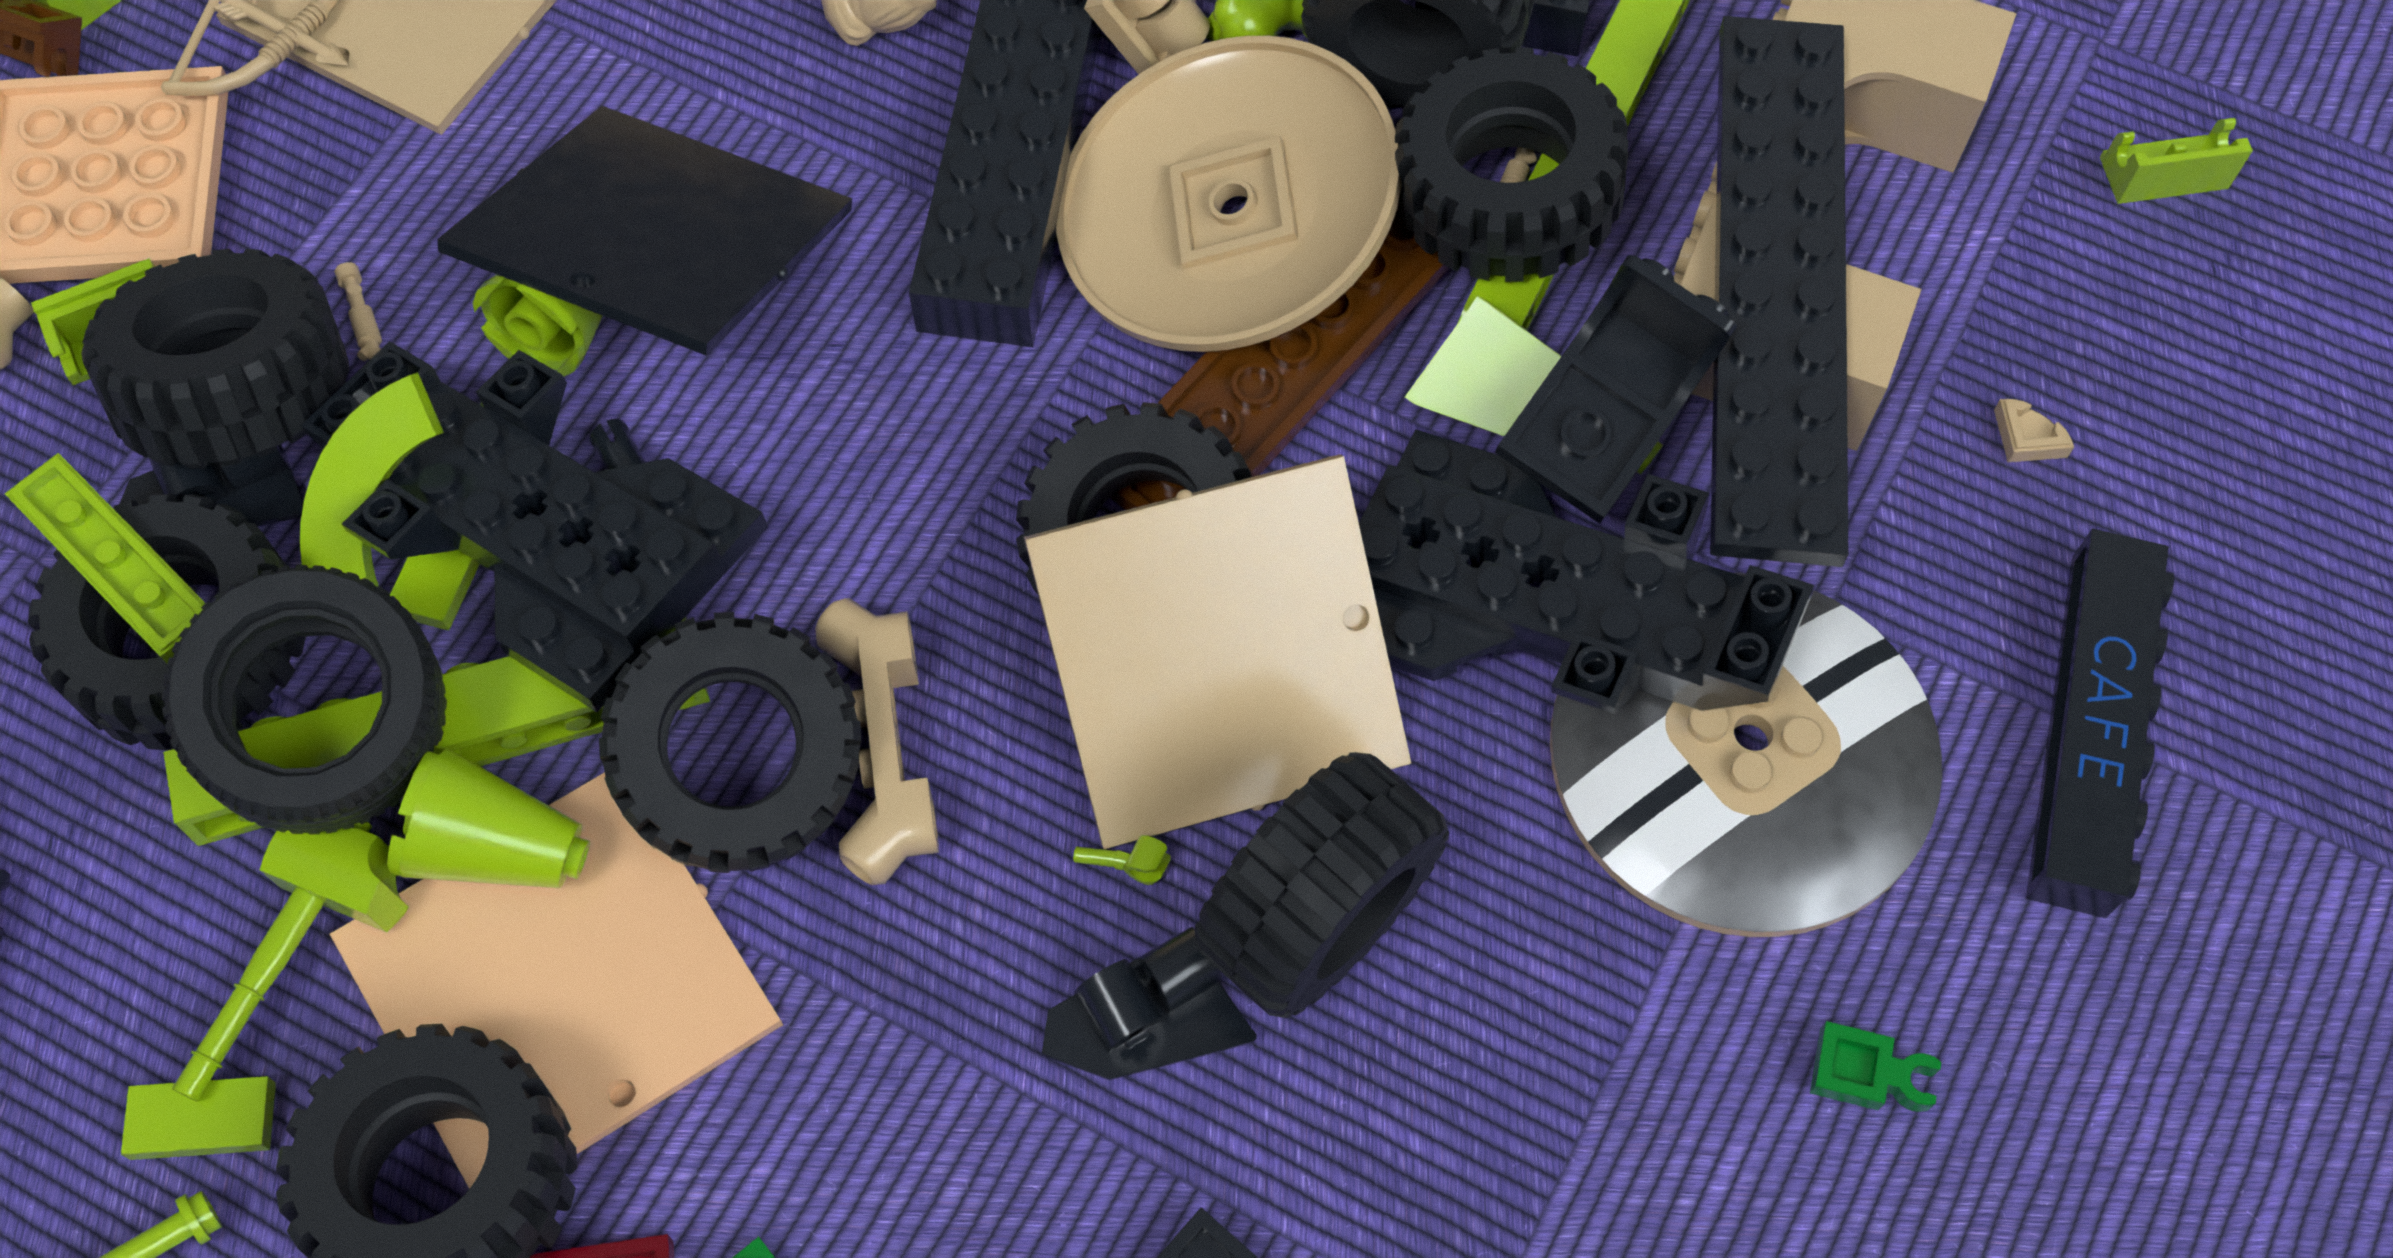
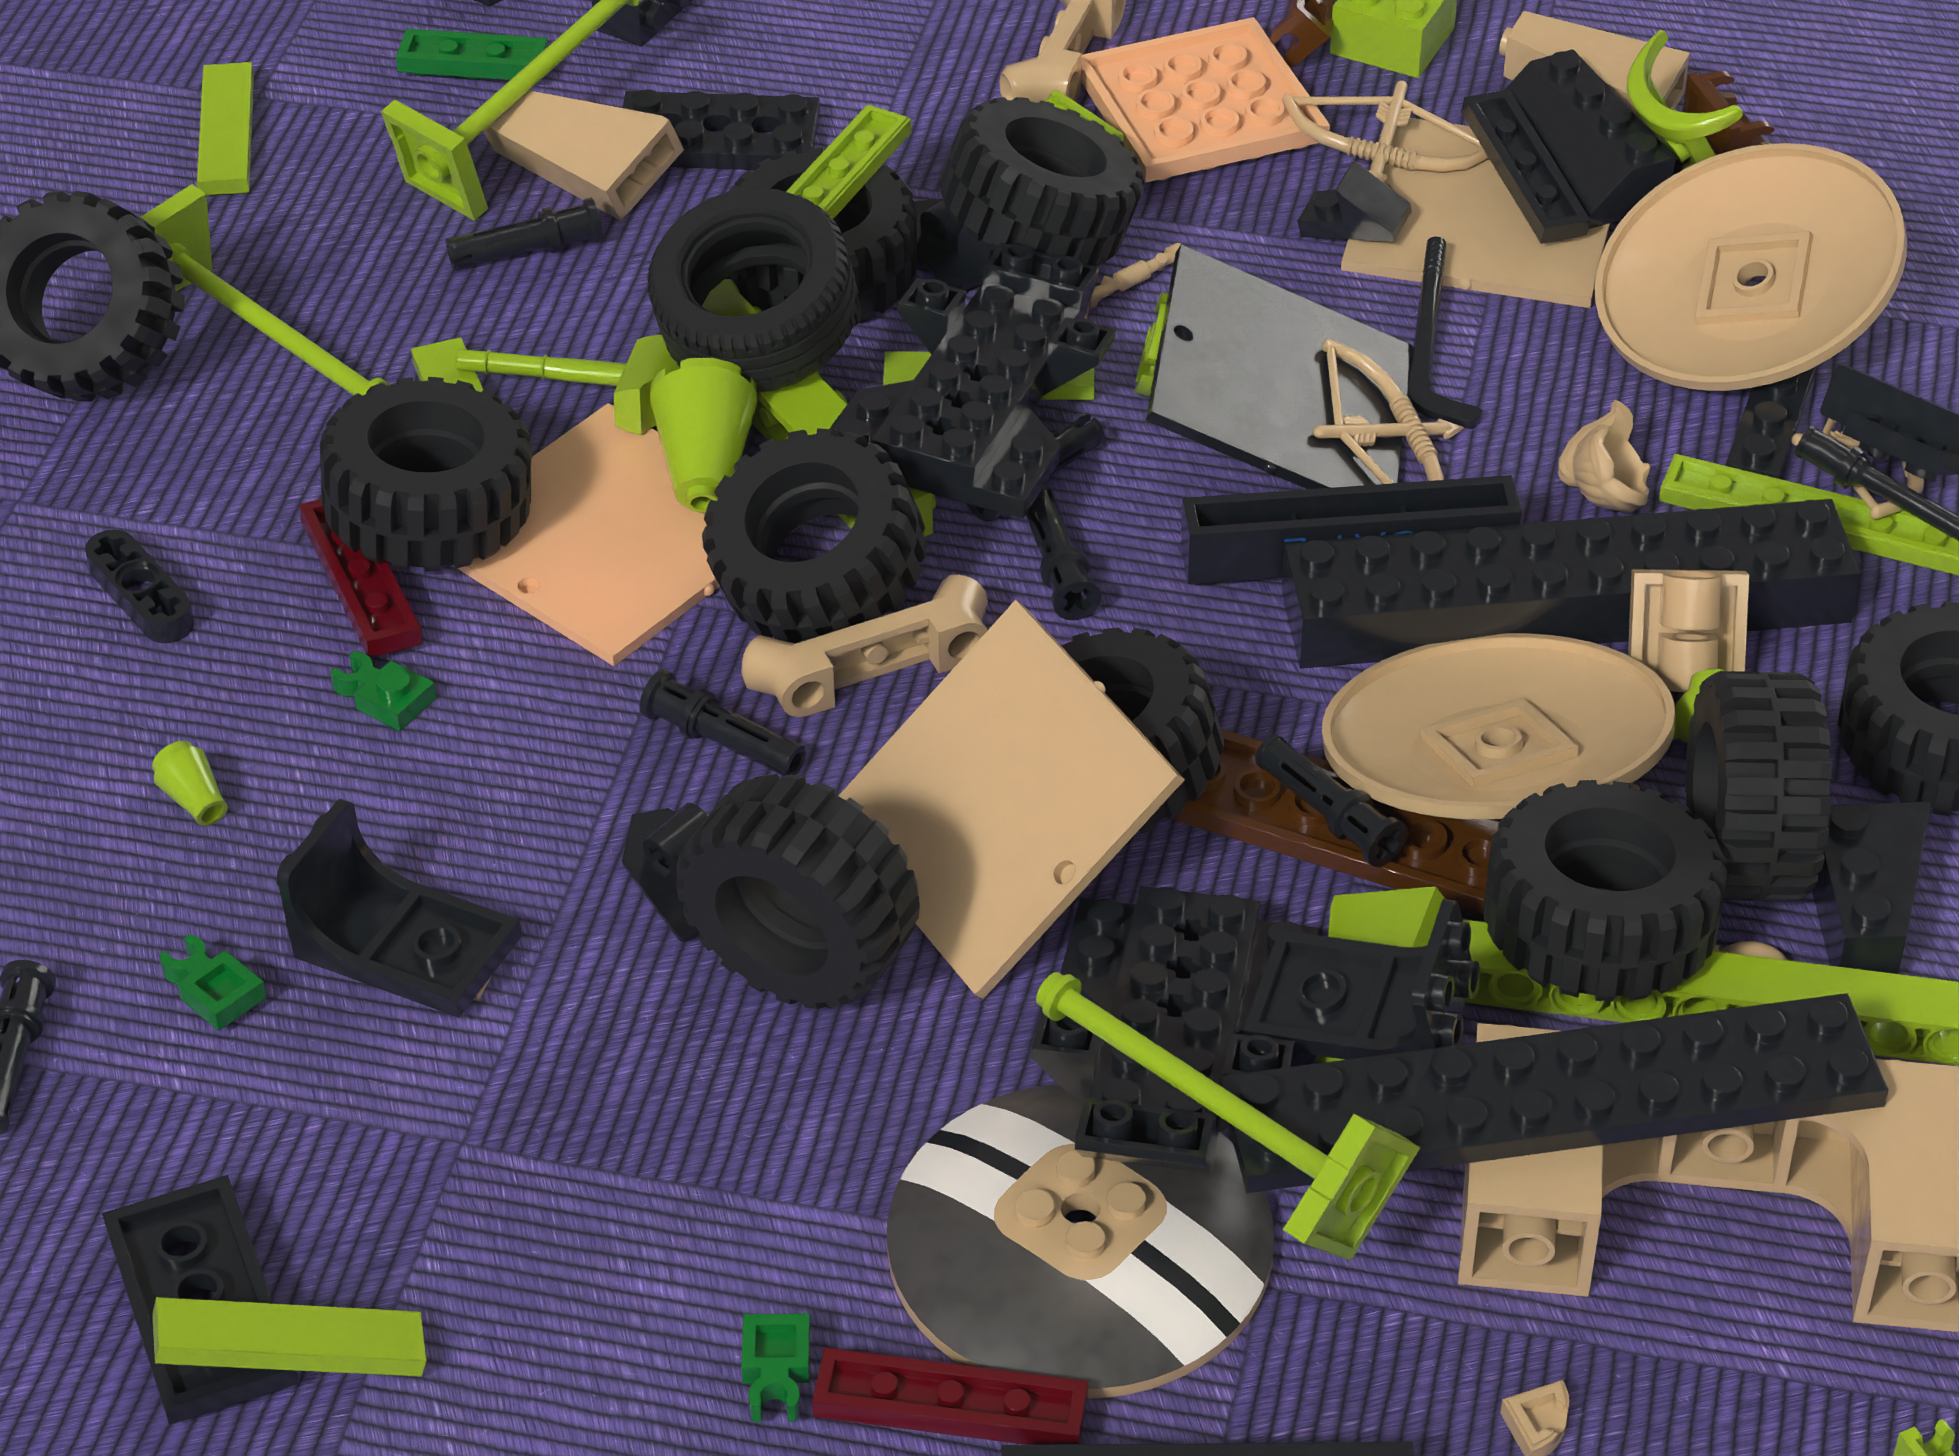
camera: 75 degrees right, 20 degrees down
lime tile [300,373,444,587] -> none
none -> black pin [639,669,806,776]
none -> dark red plate [812,1347,1088,1445]
none -> black pin [1025,486,1102,620]
none -> lime tile [1036,972,1420,1261]
none -> black brick [1181,475,1522,584]
none -> black pin [1255,735,1408,867]
none -> black slope [1297,162,1412,242]
none -> tan piece [1313,339,1465,484]
none -> black piece [1408,236,1482,429]

